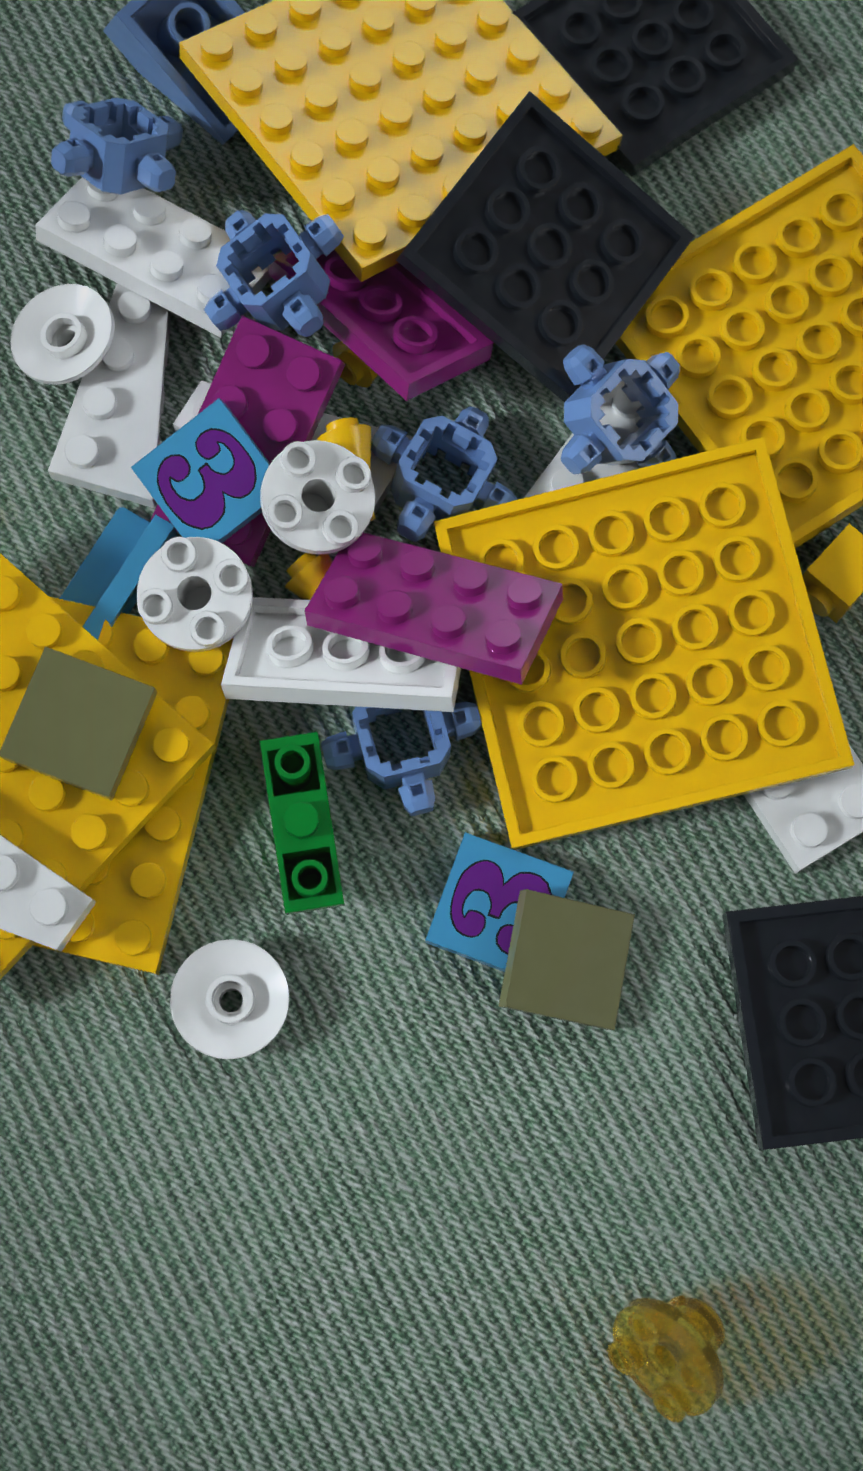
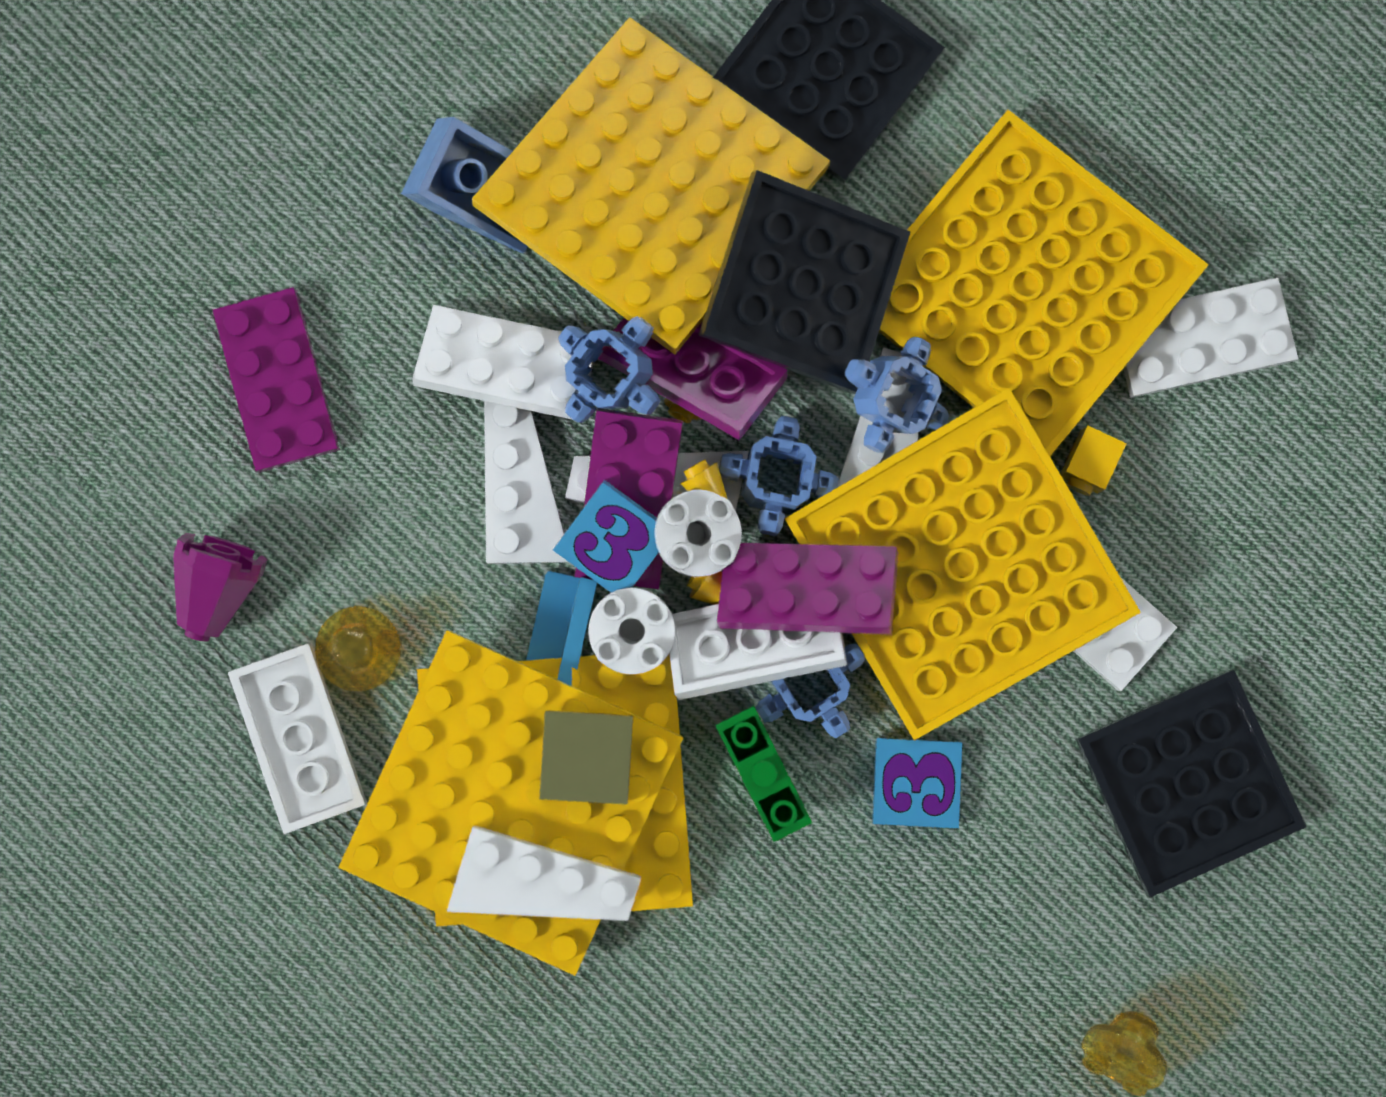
camera: 10 degrees left, 10 degrees up
white dish [11,284,114,385] -> none
medium blue piece [51,98,183,194] -> none
white dish [170,939,289,1059] -> none
olive tile [498,889,635,1030] -> none

